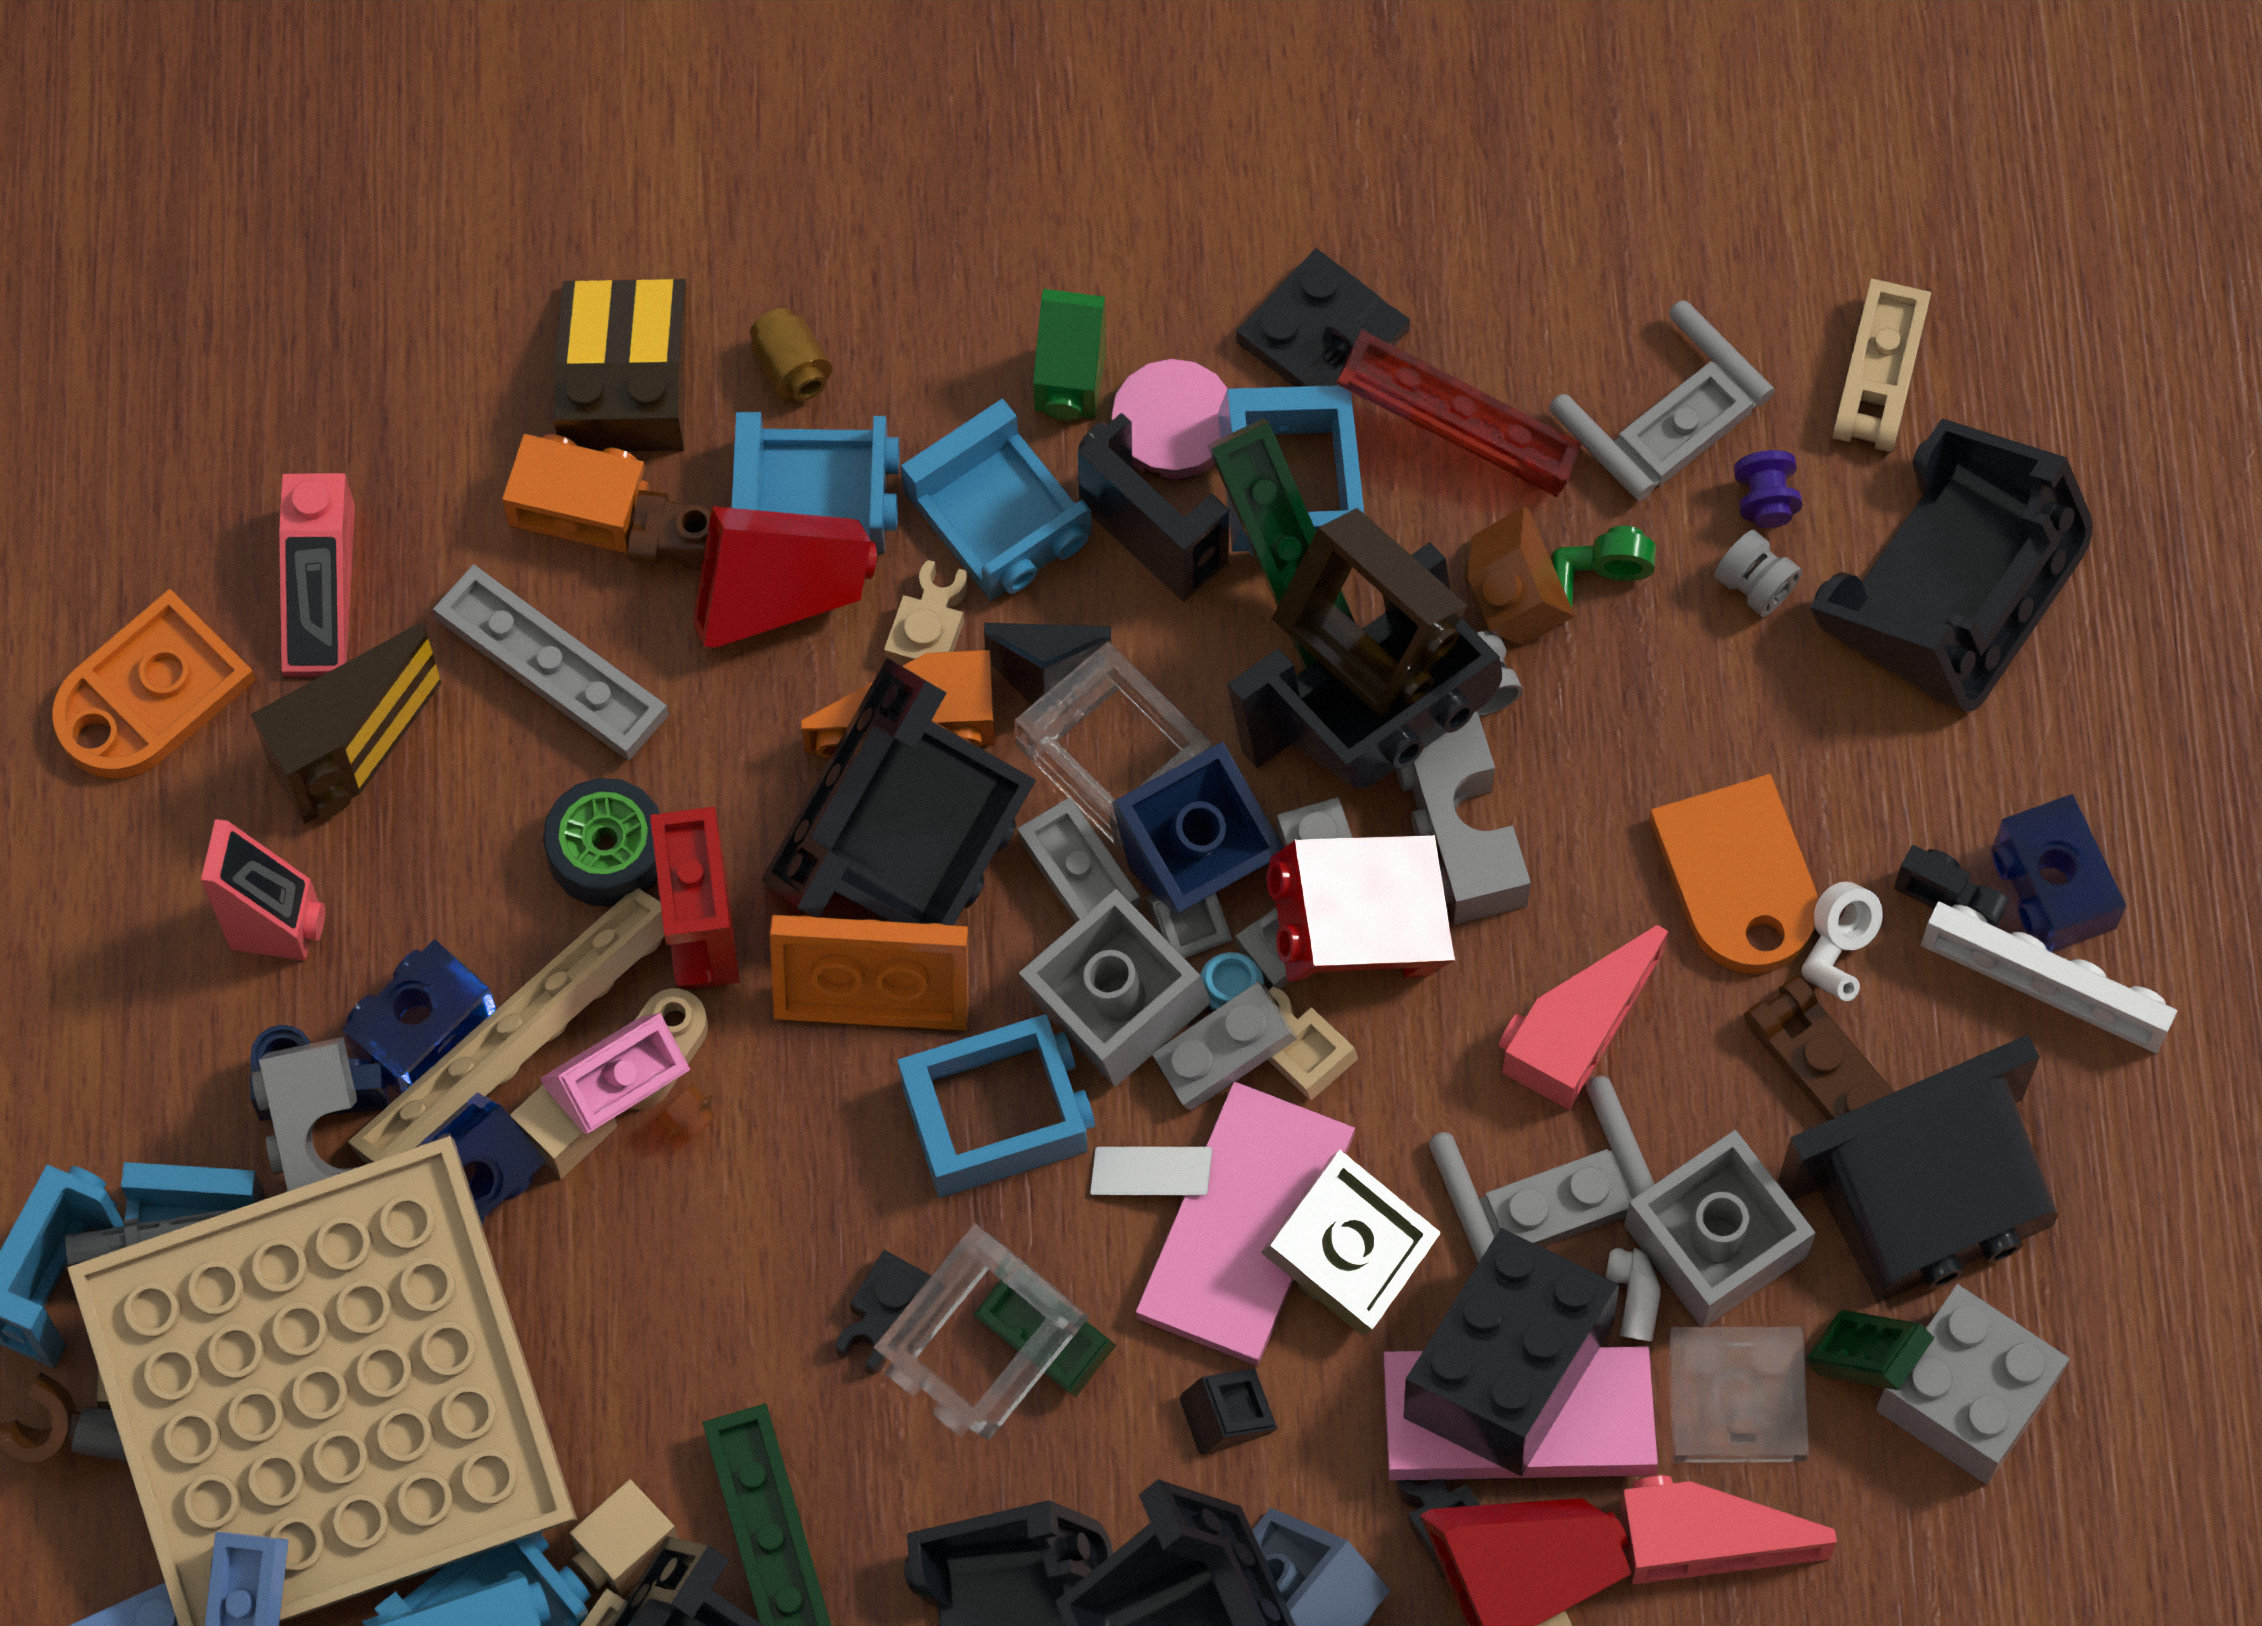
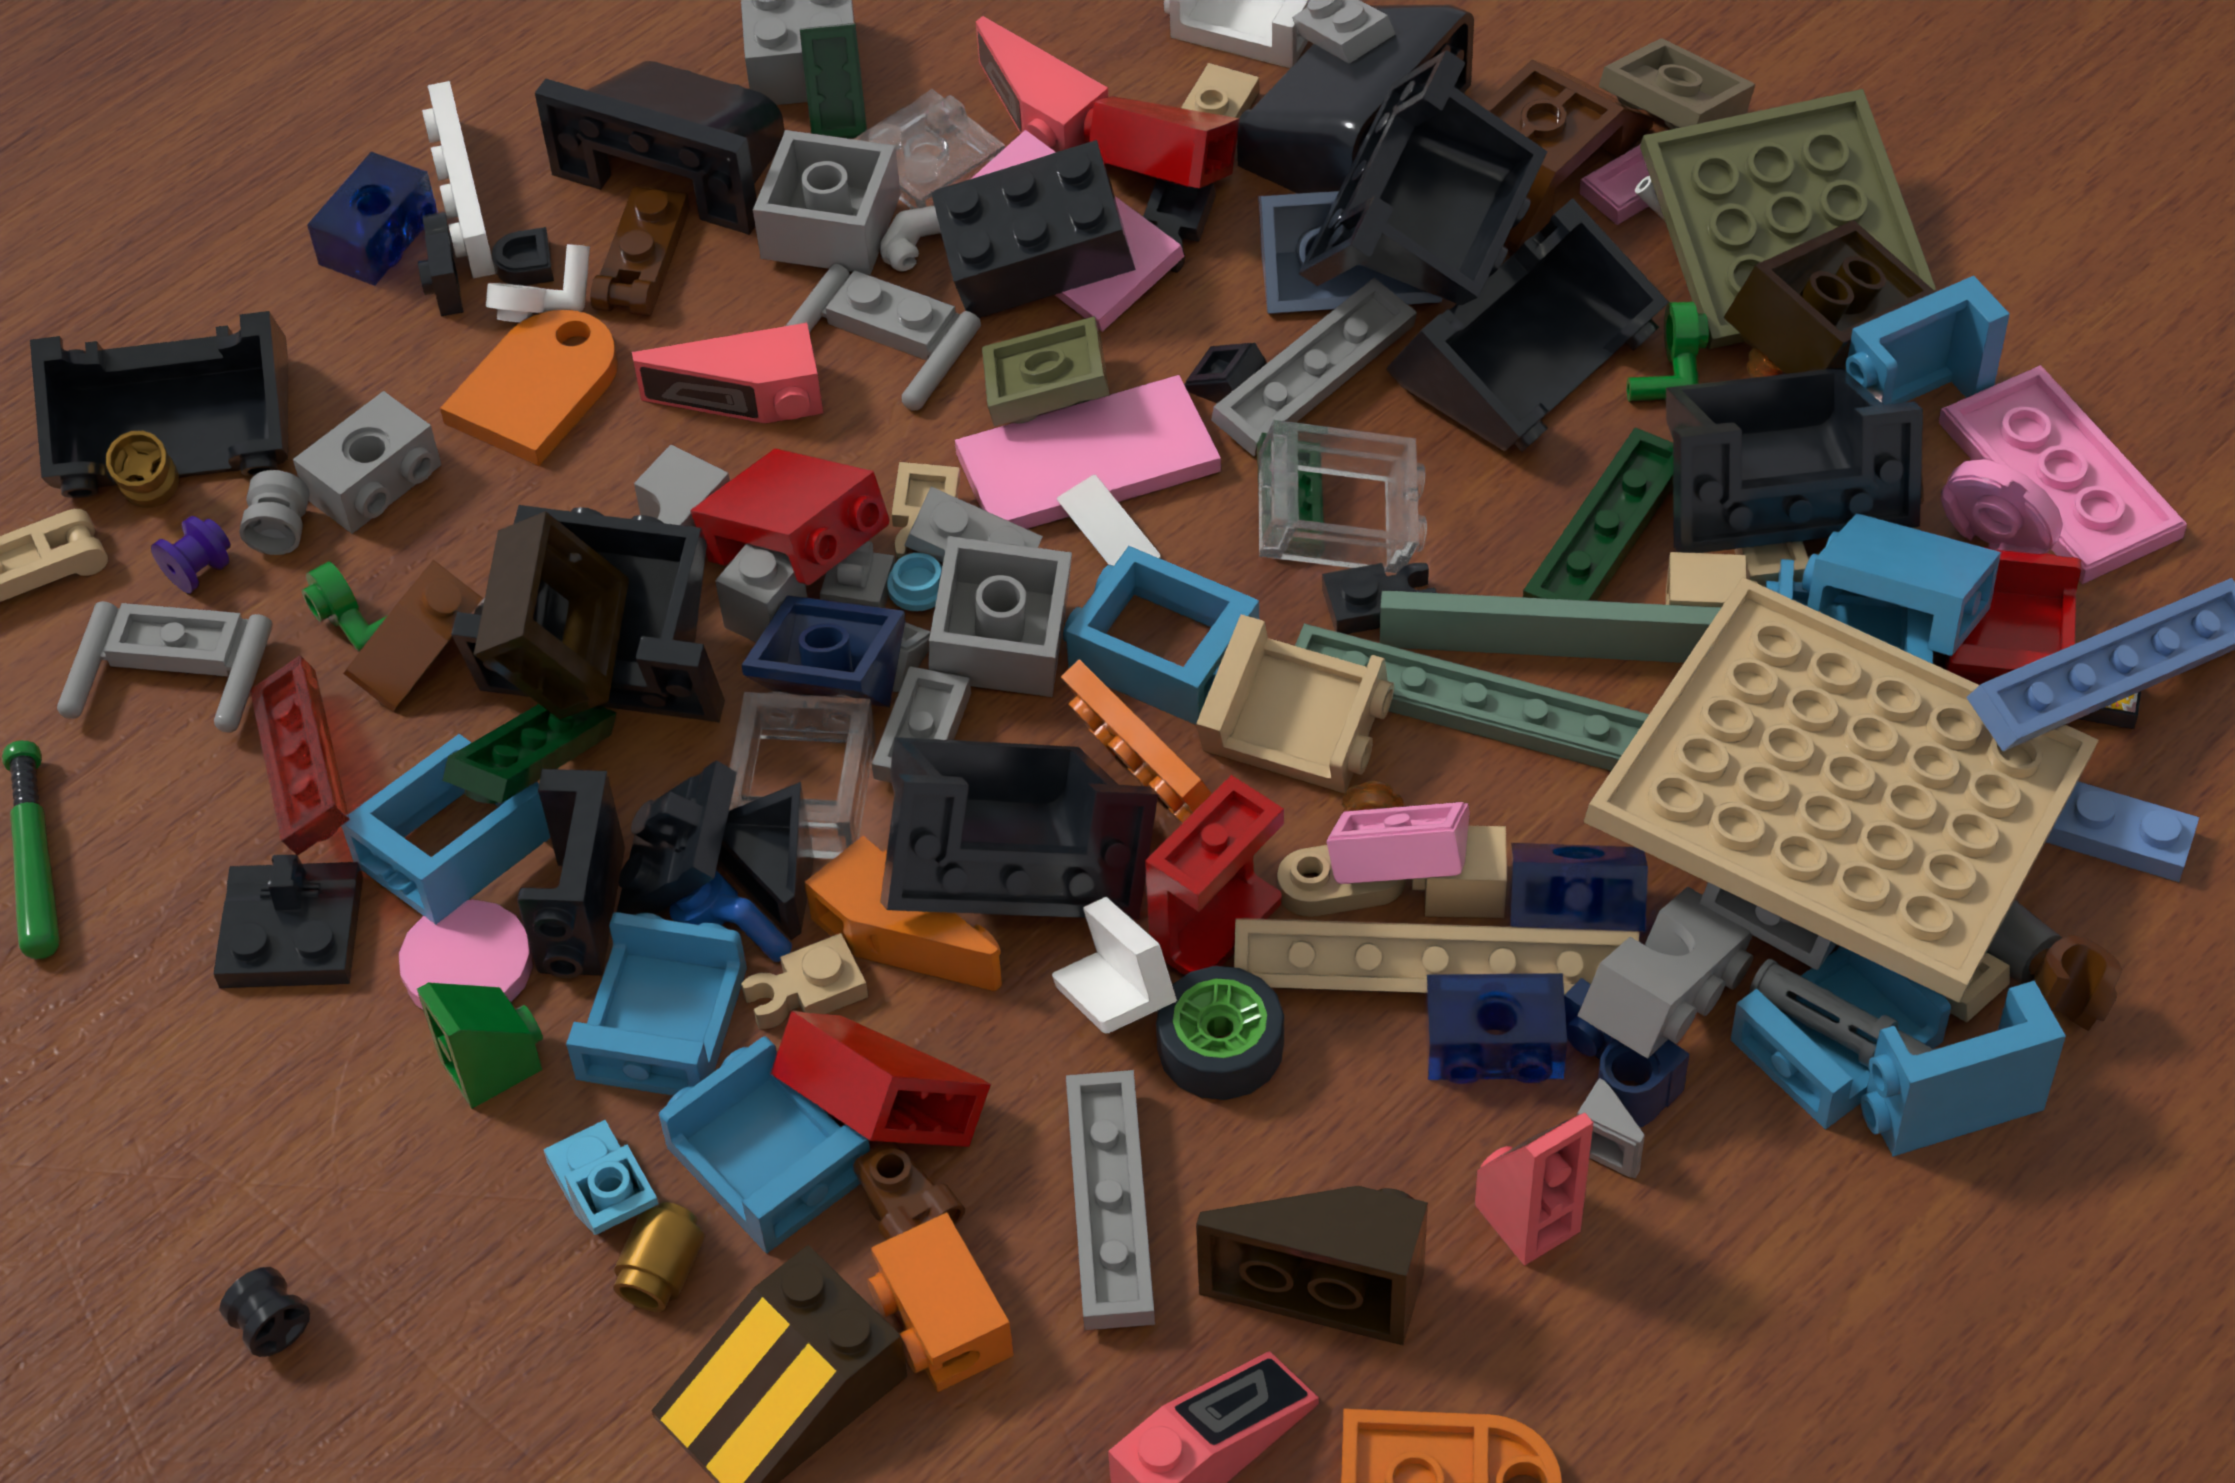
camera: 130 degrees left, 15 degrees down
none -> green piece [2,740,60,959]
none -> pearl gold wheel [106,431,179,508]
none -> black wheel [219,1267,311,1357]
none -> light grey brick [293,391,441,534]
none -> black tile [492,227,554,286]
none -> medium azure slope [543,1120,658,1235]
none -> black hinge [617,760,737,915]
none -> blue plate [669,871,792,962]
none -> white panel [1052,897,1177,1033]
none -> tan panel [1196,614,1394,794]
none -> light grey plate [1211,277,1417,457]
none -> sand green tile [1295,623,1649,771]
none -> sand green tile [1380,591,1722,663]
none -> light grey slope [1577,1078,1645,1178]

